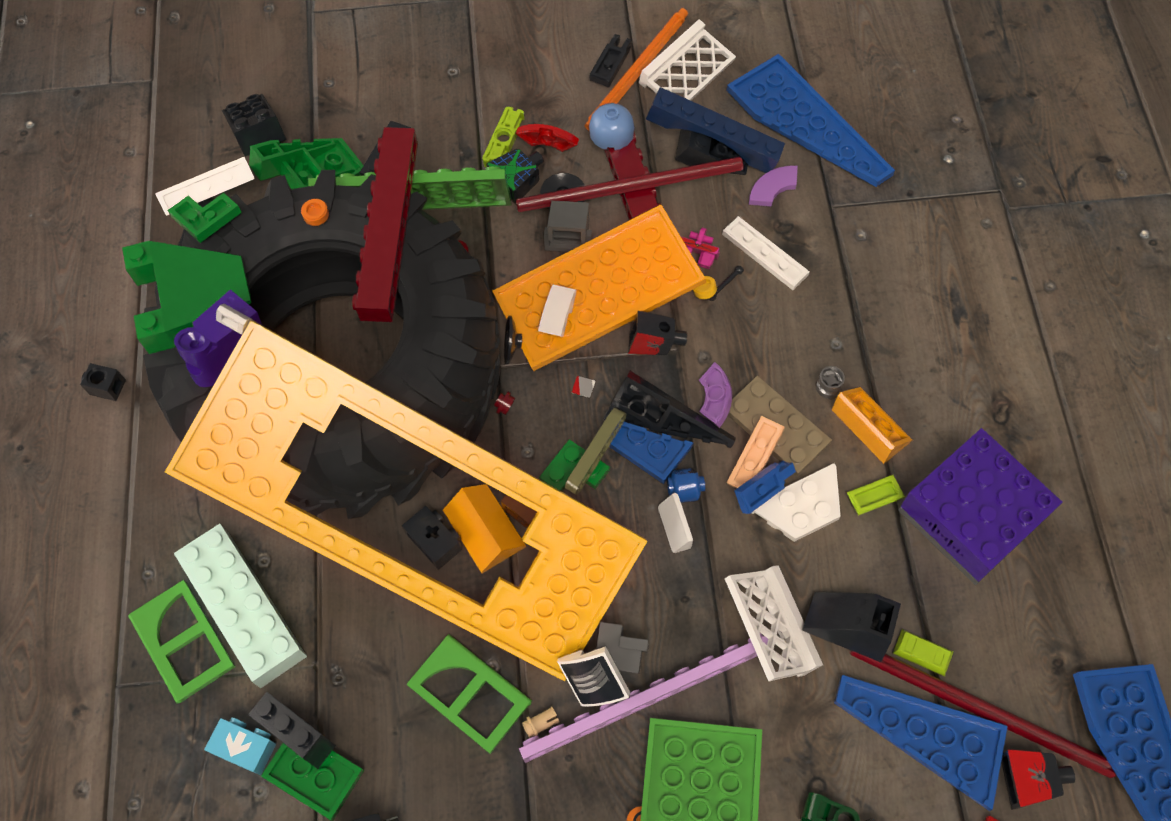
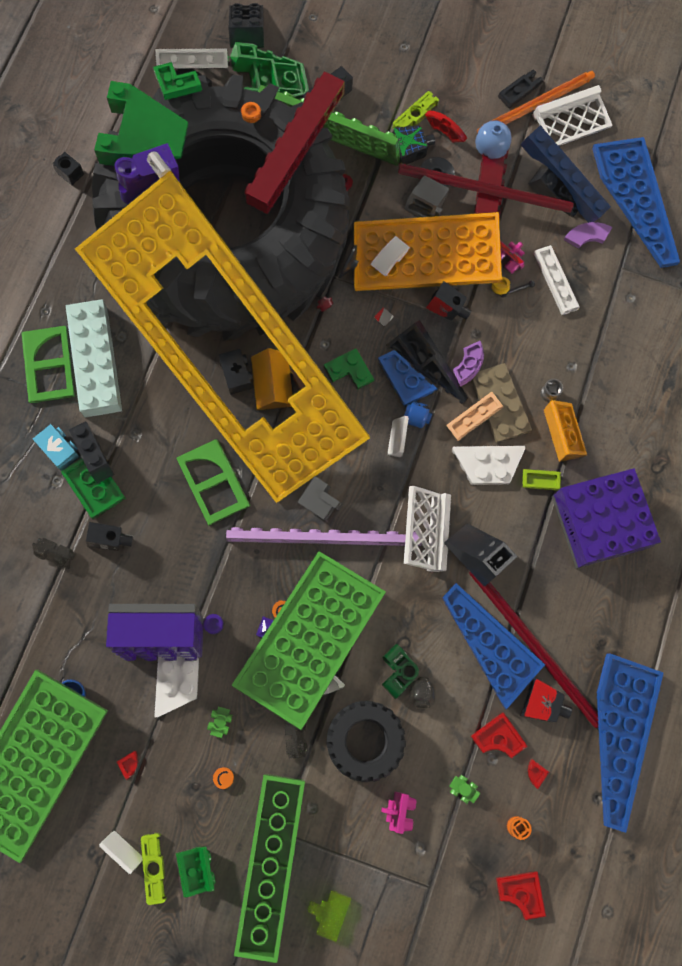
camera: 15 degrees right, 10 degrees up
tan pin [522,707,560,738] -> none
slope [557,646,630,707] -> none
olive beam [565,408,627,495] -> none
blue hinge [734,461,796,514] -> none
lime tile [892,629,954,676] -> none

